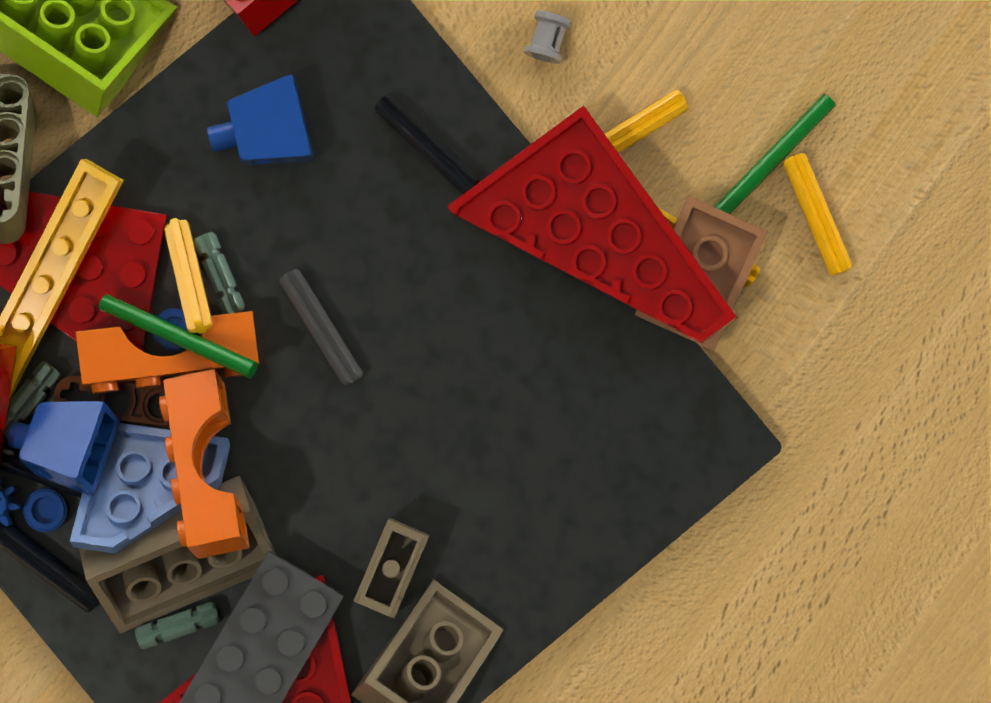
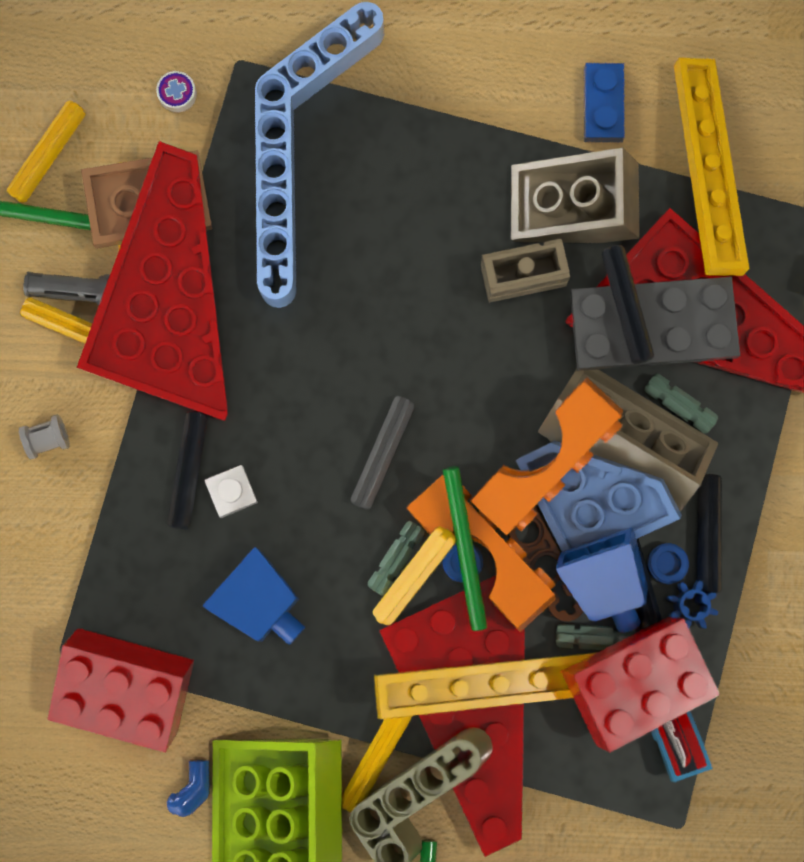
camera: 120 degrees left, 5 degrees down
none -> dark grey pin [23,272,110,306]
none -> tile [156,71,197,113]
none -> white plate [205,465,258,518]
none -> light blue beam [255,2,384,308]
none -> yellow axle [342,716,412,813]
none -> black axle [602,245,654,364]

